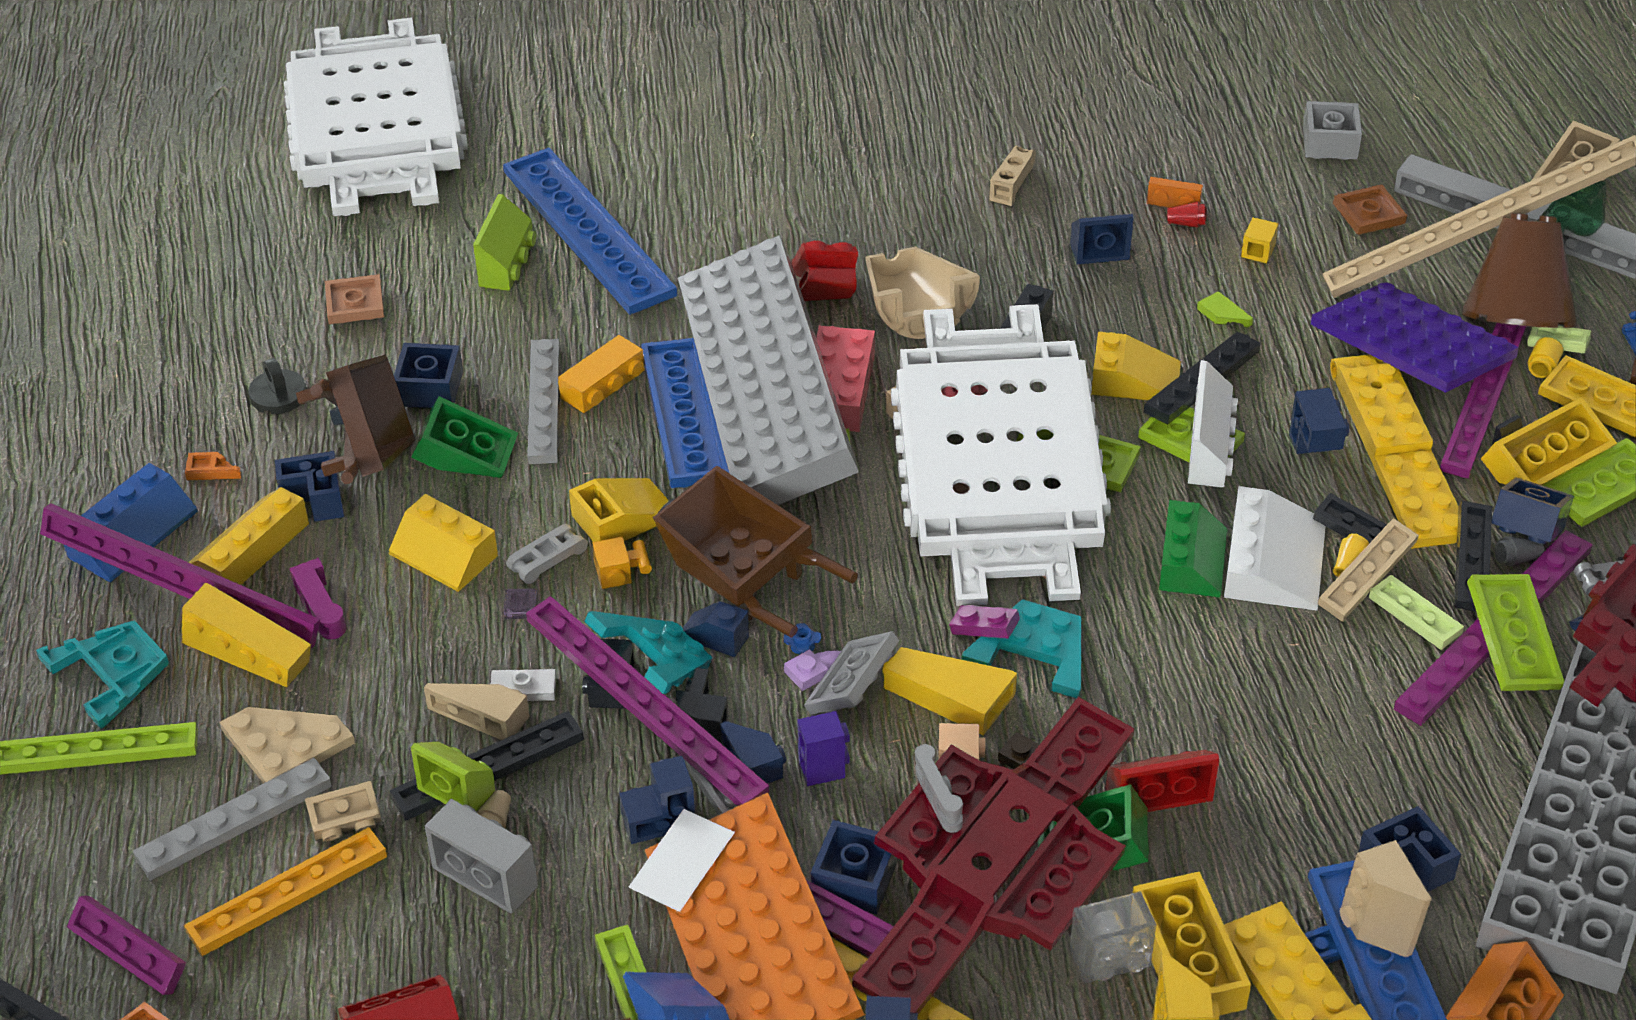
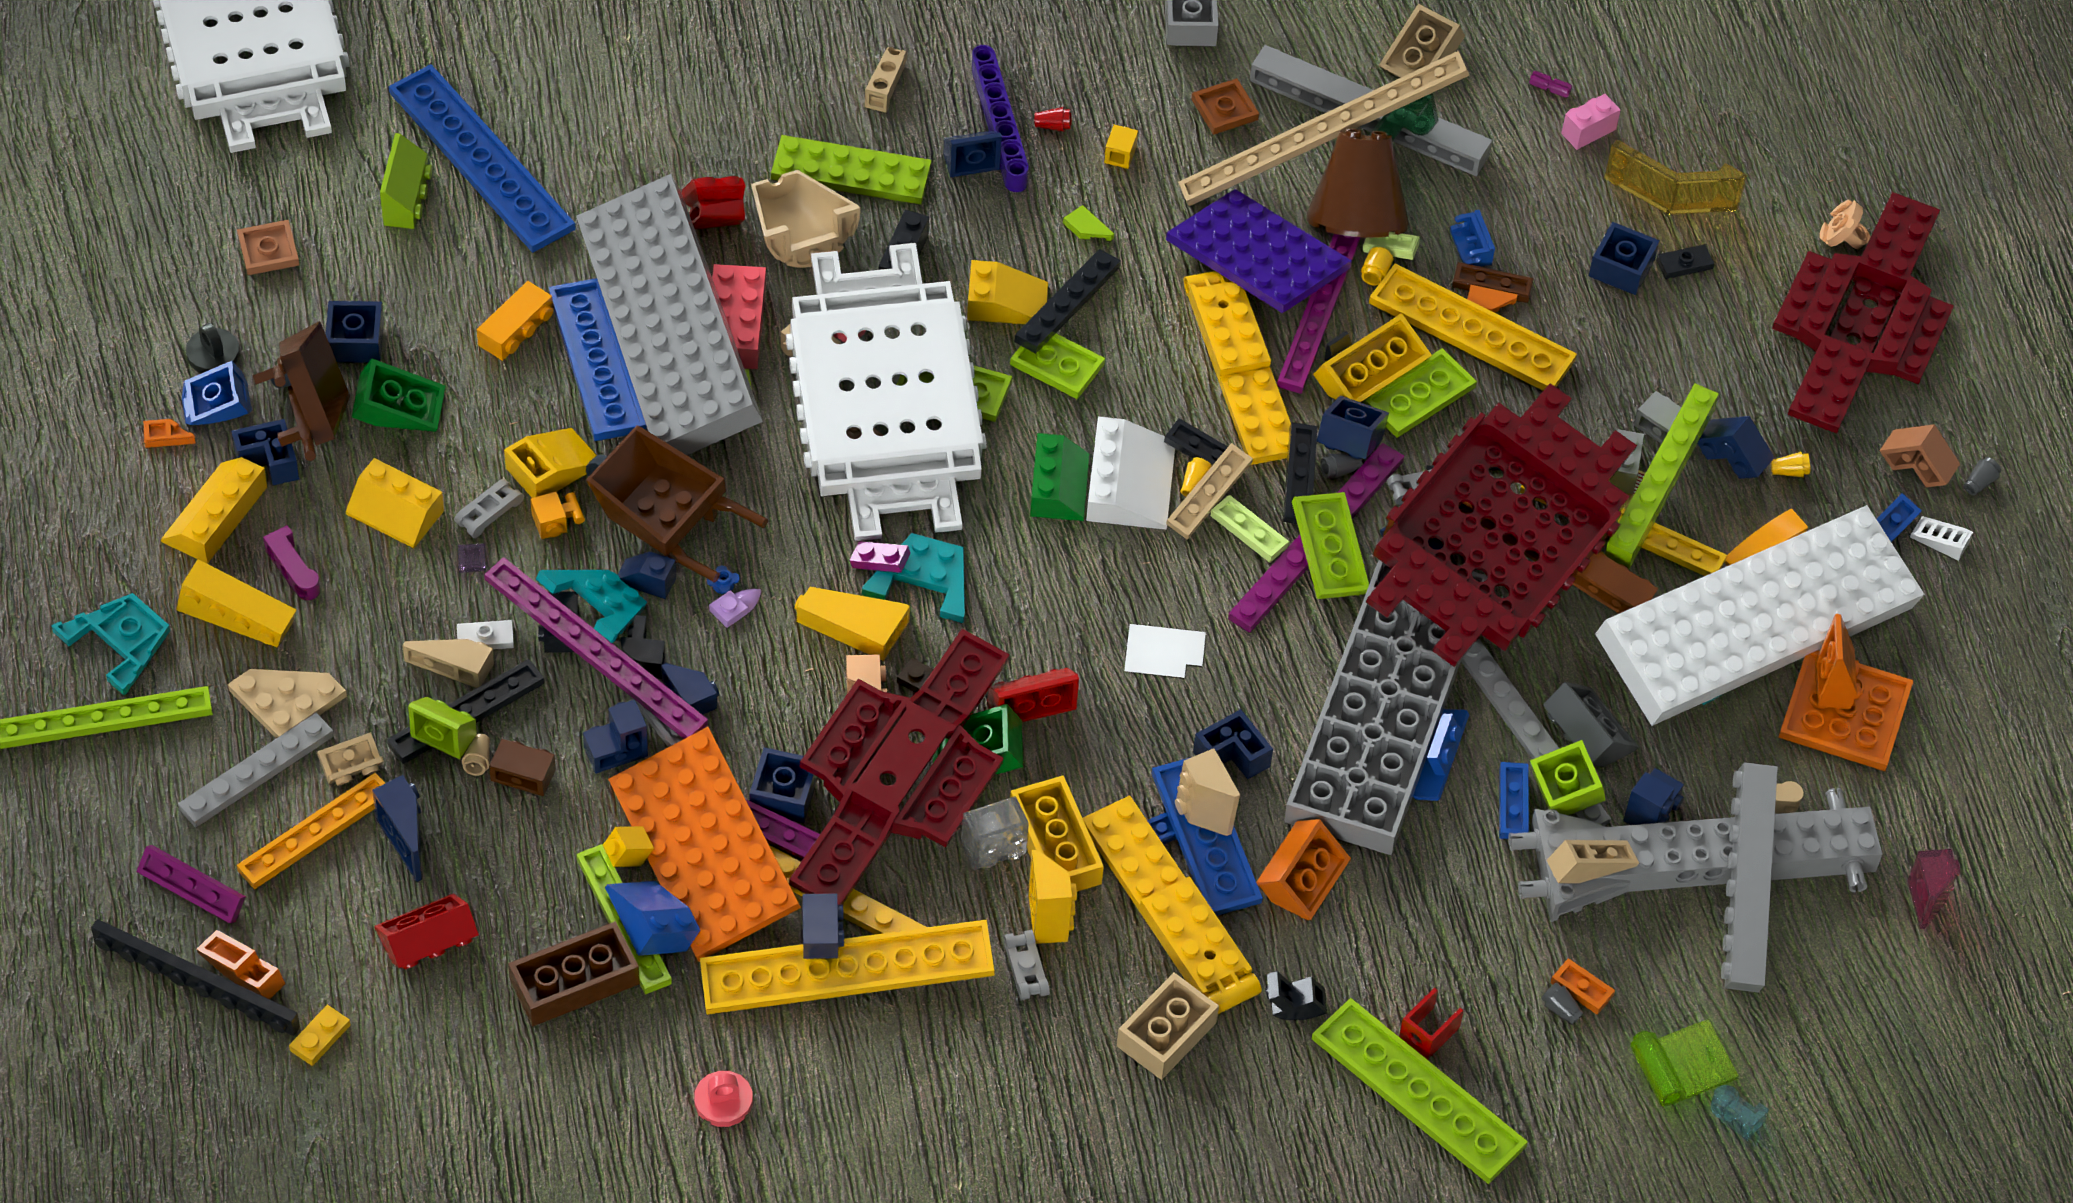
camera: 10 degrees left, 10 degrees up
magenta plate [40,503,320,648] -> none
blue slope [64,463,198,582] -> none
light grey brick [425,799,538,914] -> none
light grey plate [528,339,560,464] -> none
white sticker [629,809,735,912] -> none
dark purple brick [797,711,850,787] -> none
light grey plate [804,631,899,715] -> none
light grey plate [915,744,963,833] -> none
orange plate [1147,177,1203,208] -> none
white slope [1188,360,1238,487] -> none
dark blue brick [1289,388,1349,454] -> none
none -> blue slope [182,361,253,425]
none -> dark blue slope [372,775,422,882]
none -> reddish brown brick [489,739,556,796]
none -> yellow brick [603,826,654,867]
none -> lime plate [771,135,932,205]
none -> dark purple beam [972,45,1028,192]
none -> white sticker [1124,624,1206,678]

